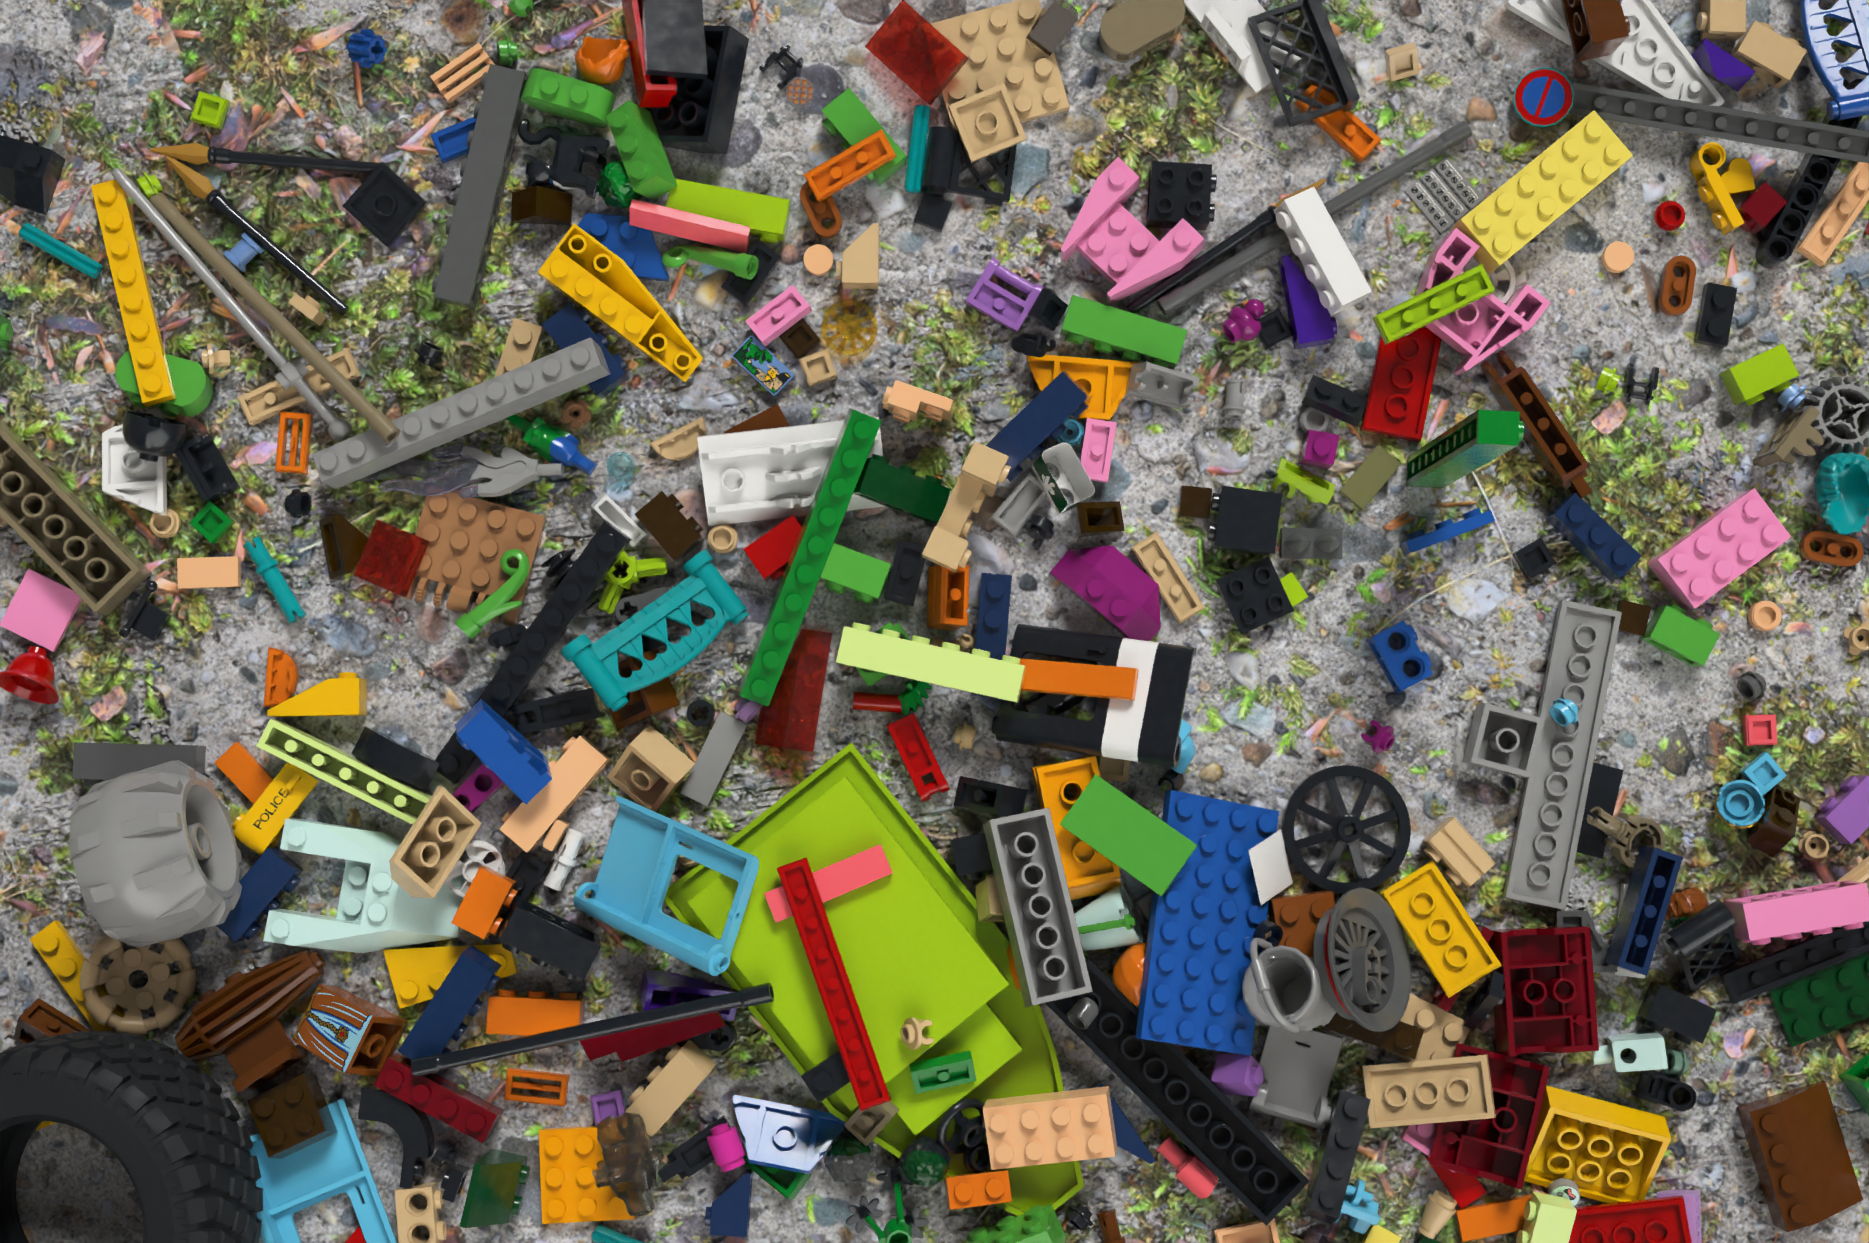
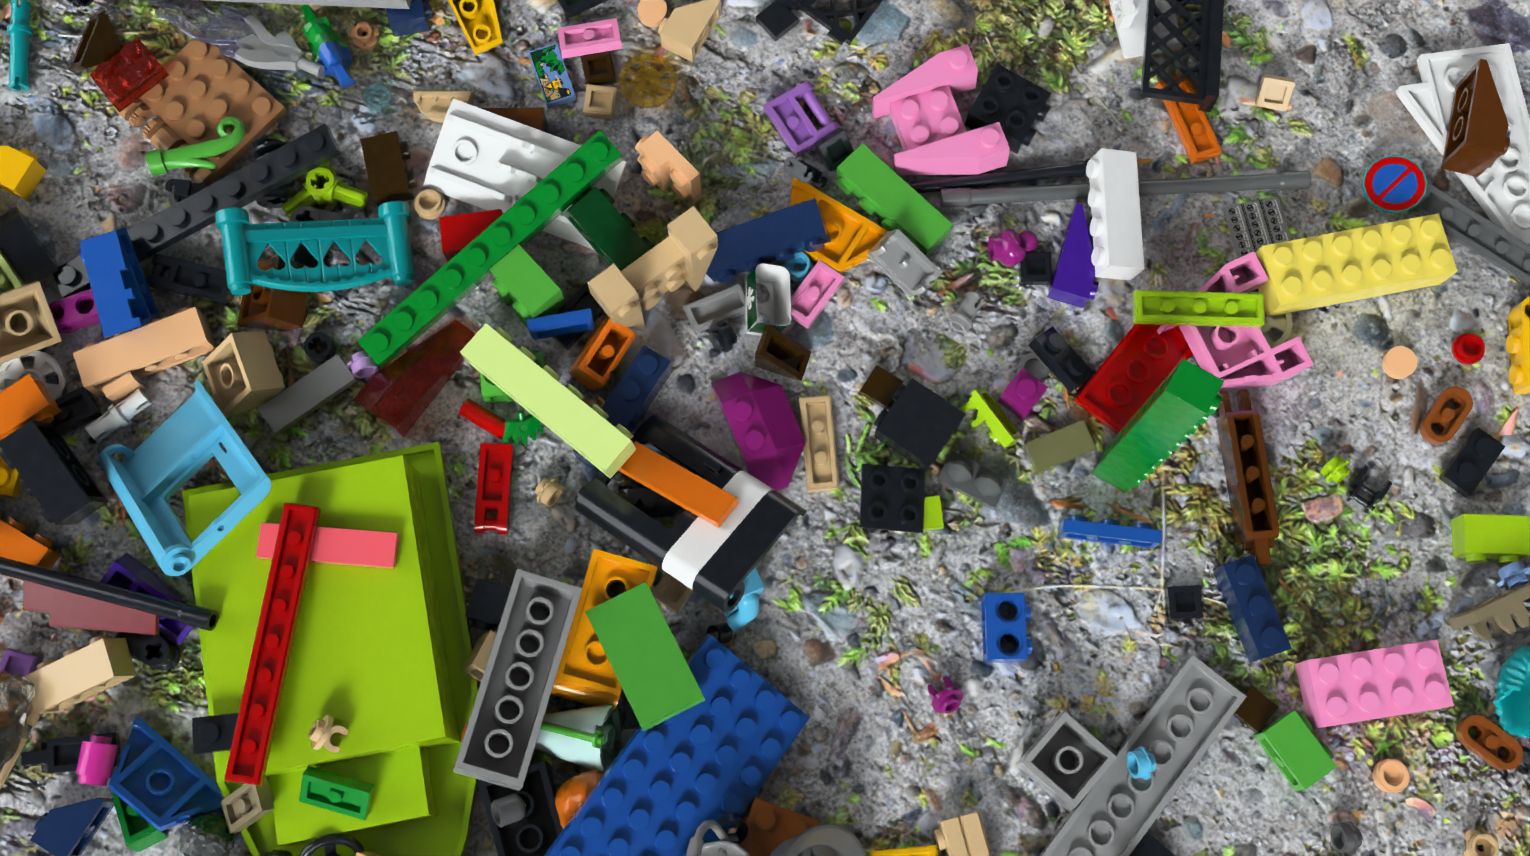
camera: 30 degrees right, 10 degrees down
white piece [591,492,646,547] -> none
black slope [954,776,1027,817] -> none
white sticker [1248,829,1293,905] -> none
black wheel [1282,765,1411,893] -> none
none -> blue tile [527,308,595,340]

